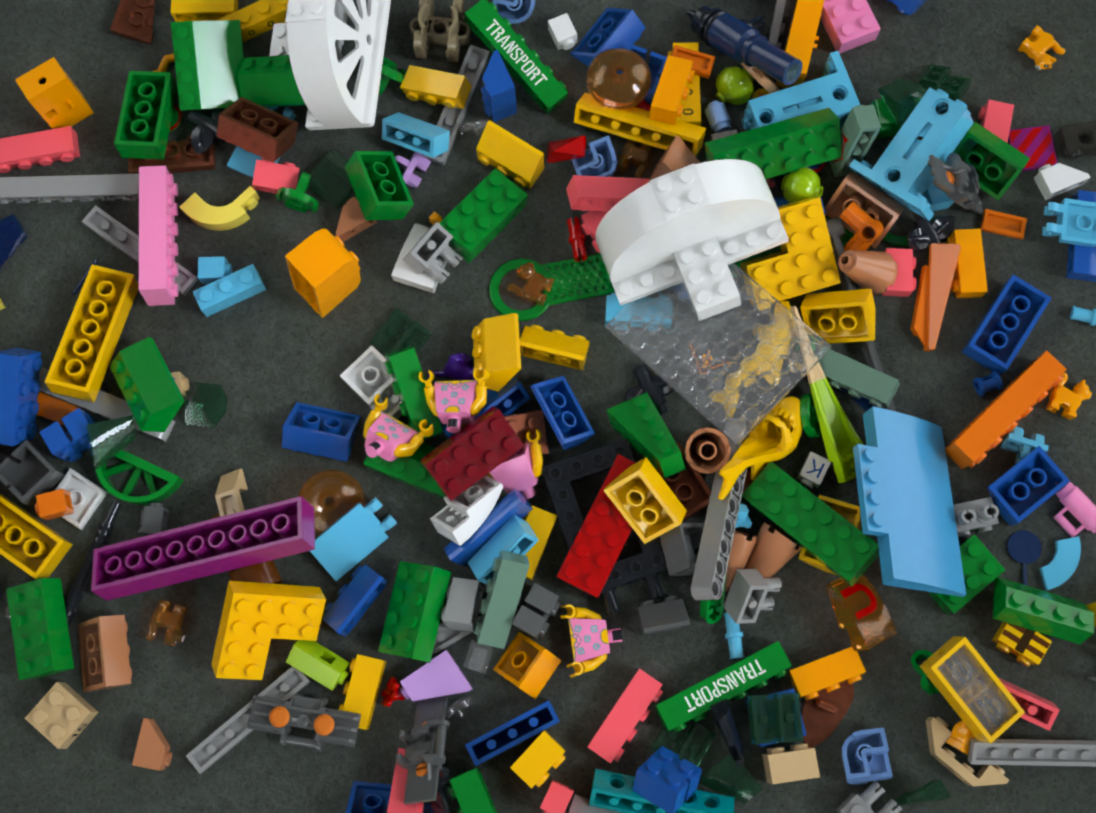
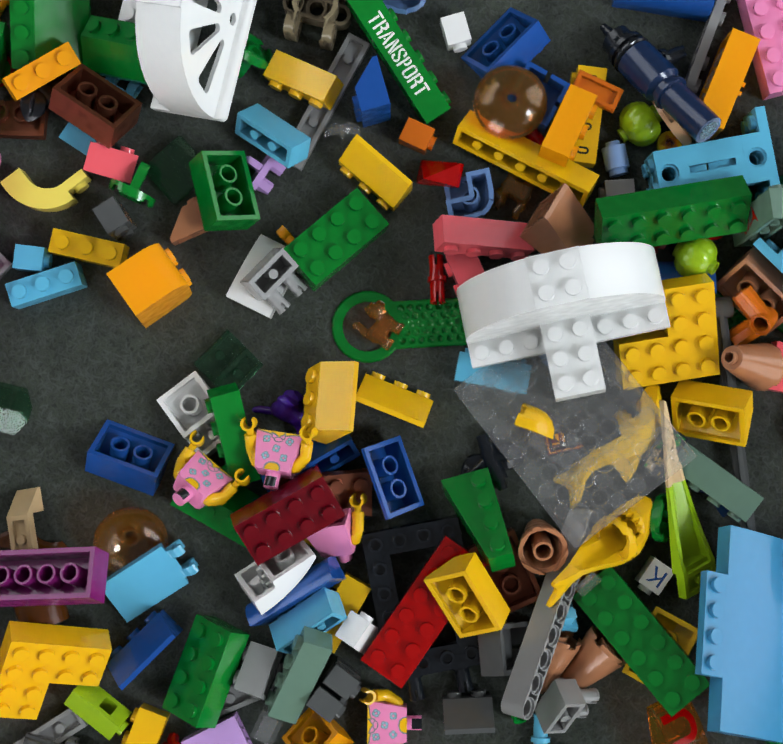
camera: 10 degrees right, 10 degrees up
none -> light orange brick [1,42,82,101]
none -> yellow brick [48,228,130,268]
none -> dark grey brick [92,196,138,241]
none -> white slope [335,610,379,654]
none -> orange brick [399,117,437,155]
none -> yellow brick [514,403,555,440]
none -> clear tile [575,572,602,596]

